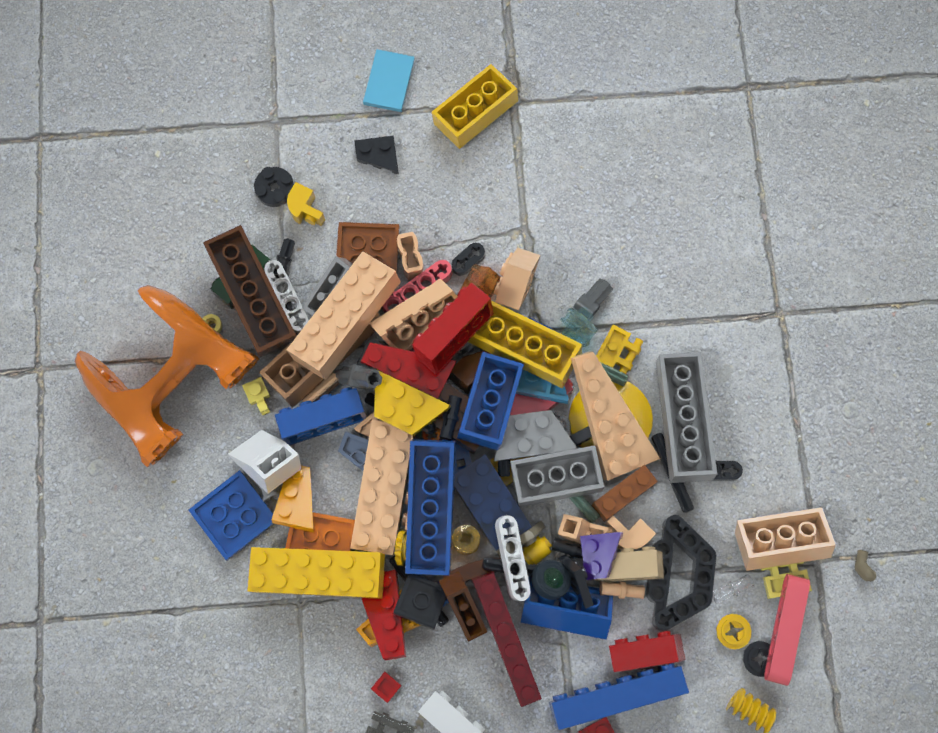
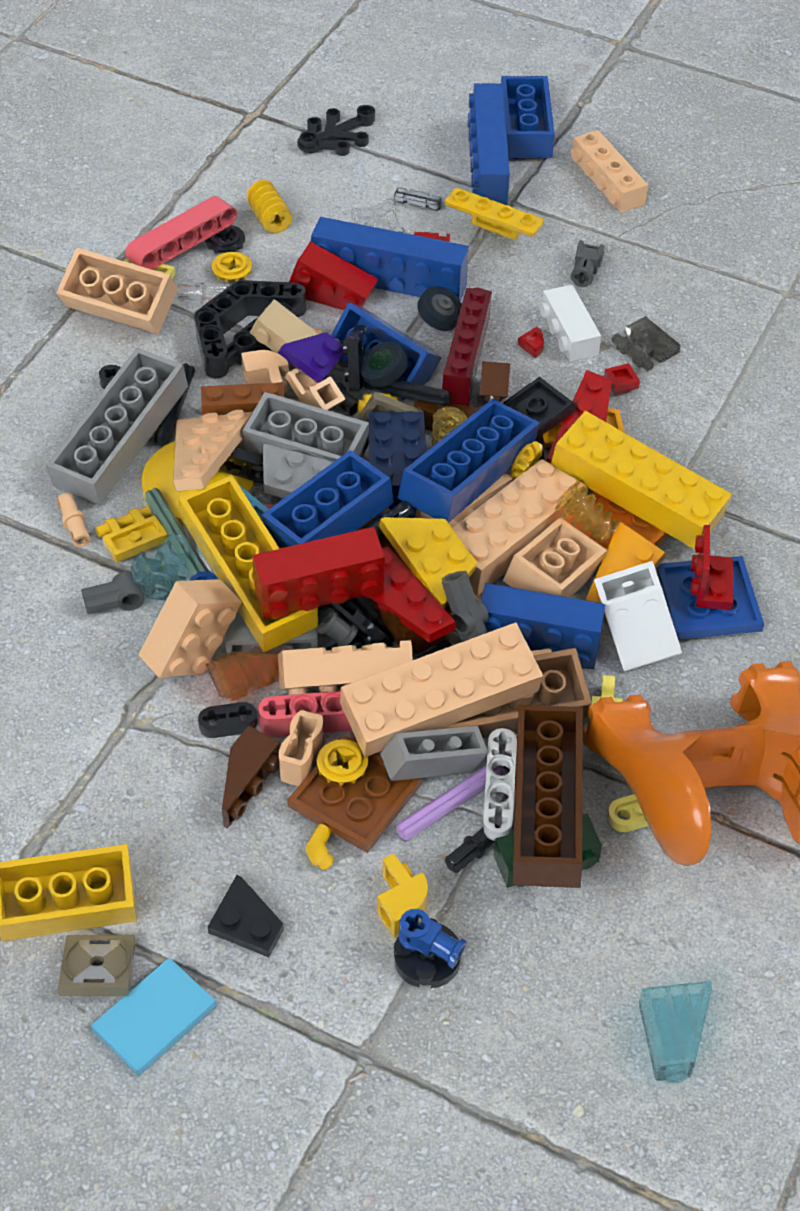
camera: 150 degrees left, 25 degrees down
white beam [495,515,530,601] -> none
dark tan arm [854,550,876,582] -> none
none -> light nougat pin [56,493,91,548]
none -> dark tan piece [58,935,136,996]
none -> reddish brown slope [222,726,280,829]
none -> yellow arm [305,824,334,870]
none -> yellow gear [317,739,368,786]
none -> lavender axle [396,765,502,841]
none -> blue connector [398,909,467,969]
none -> black wheel [417,286,462,331]
none -> light nougat brick [503,518,607,598]
none -> red tile [517,326,544,358]
none -> clear yellow piece [555,481,620,543]
none -> clear light blue slope [639,981,712,1083]
none -> red bracket [690,525,733,610]

